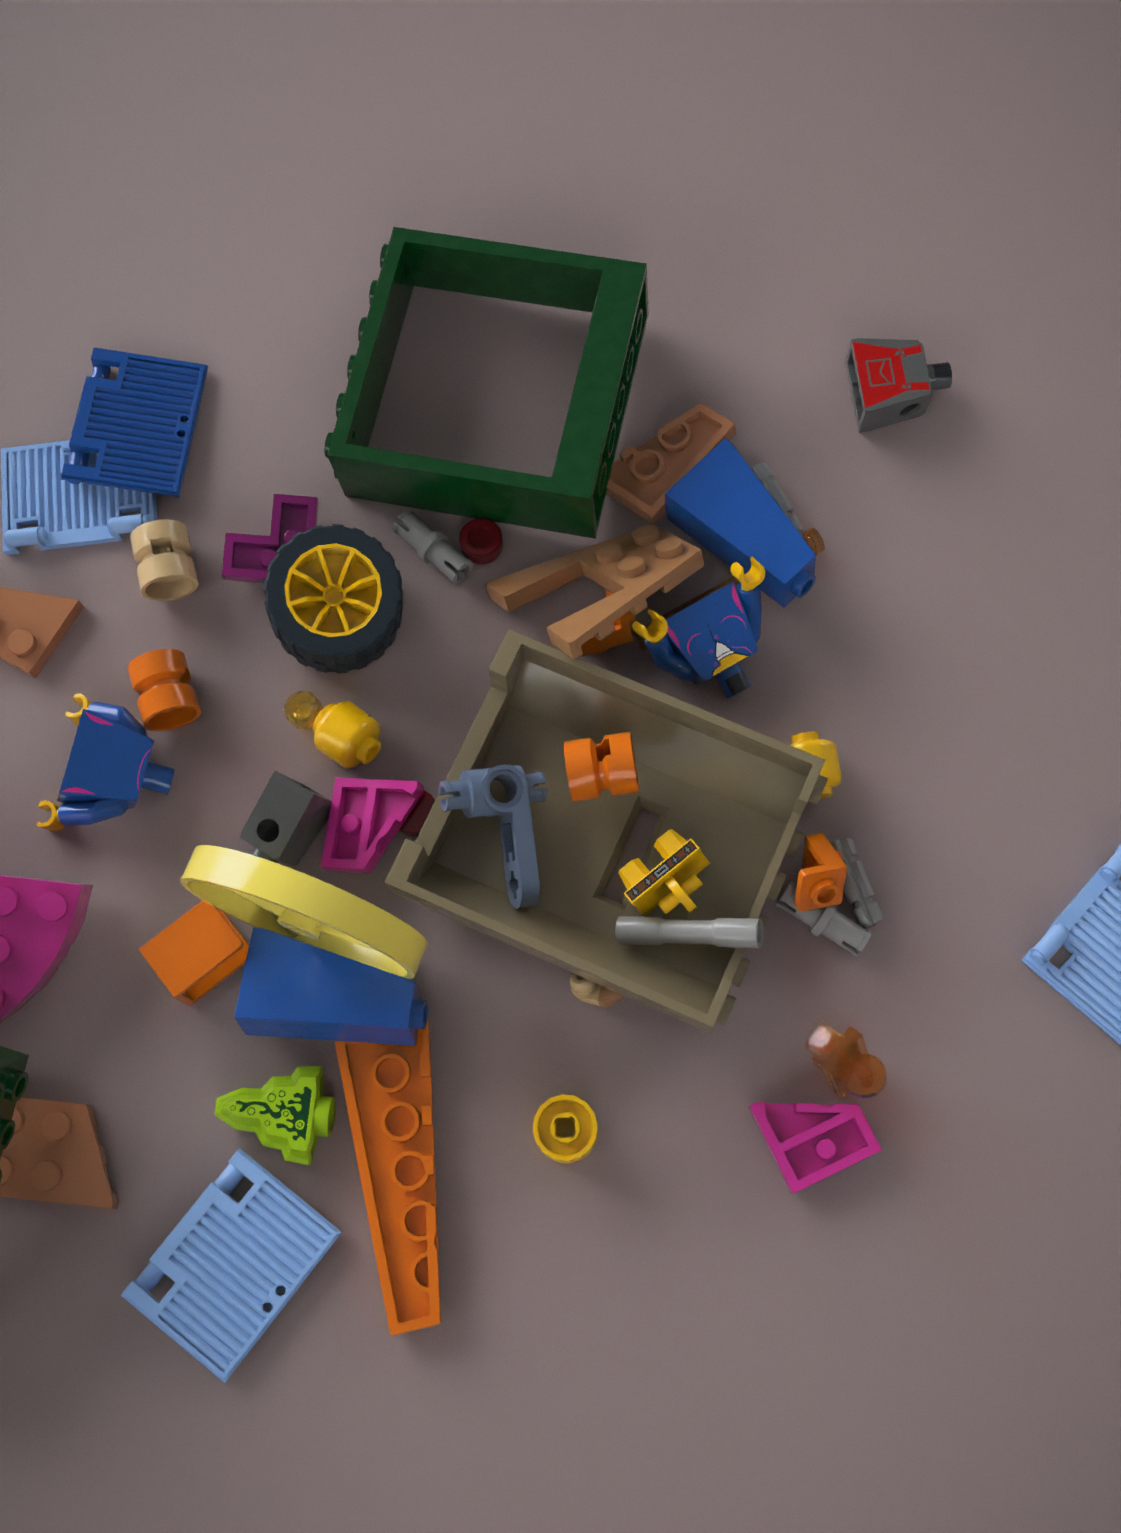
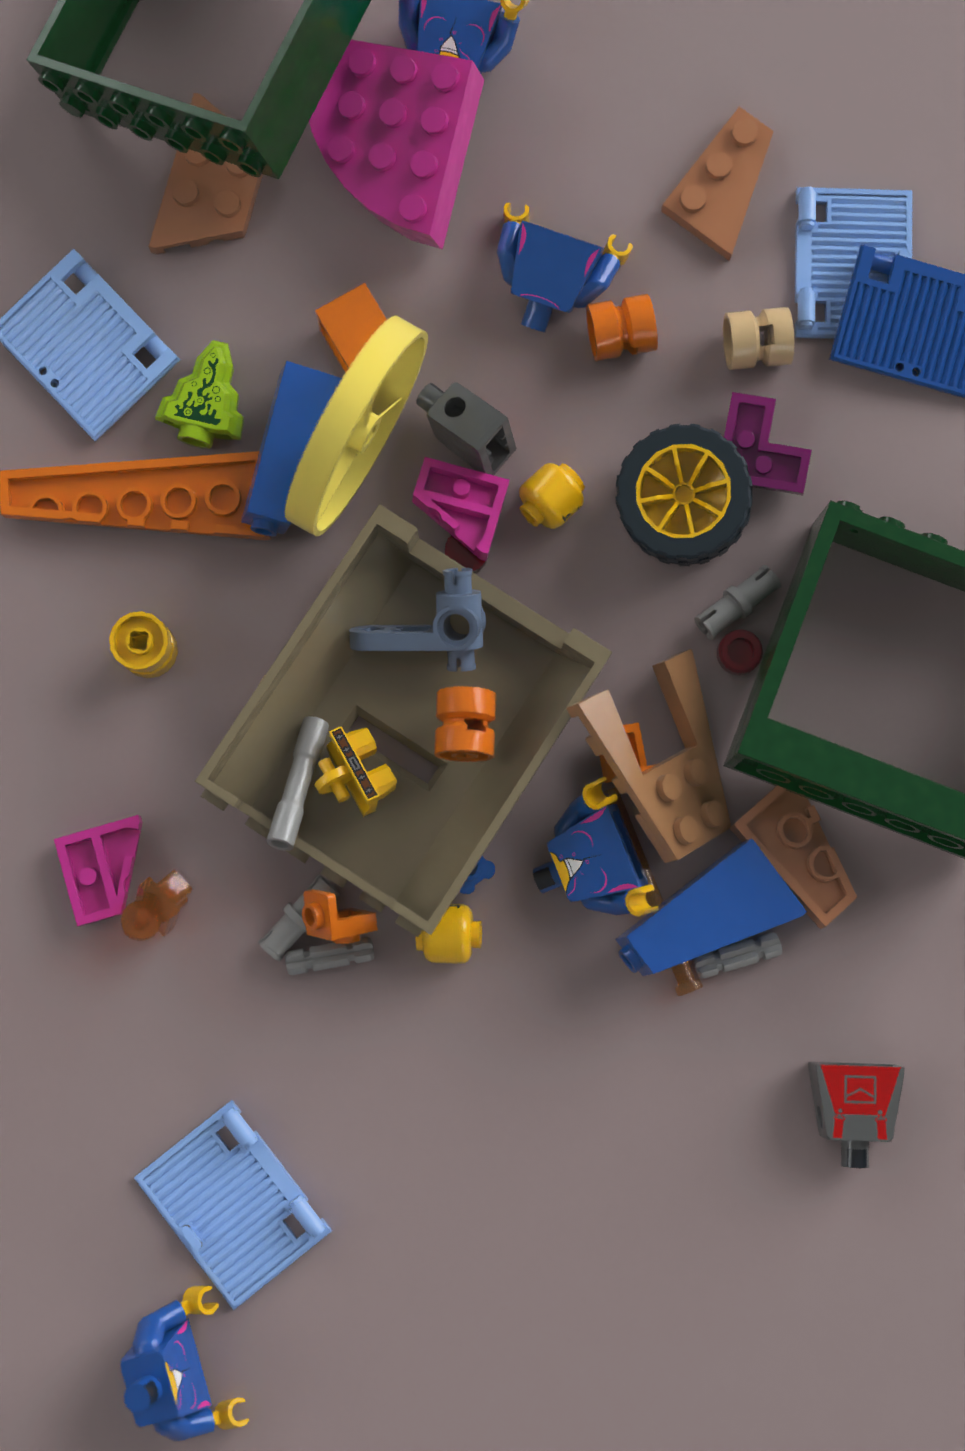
camera: 90 degrees right, 10 degrees up
clear yellow hinge [284,690,323,730] -> none

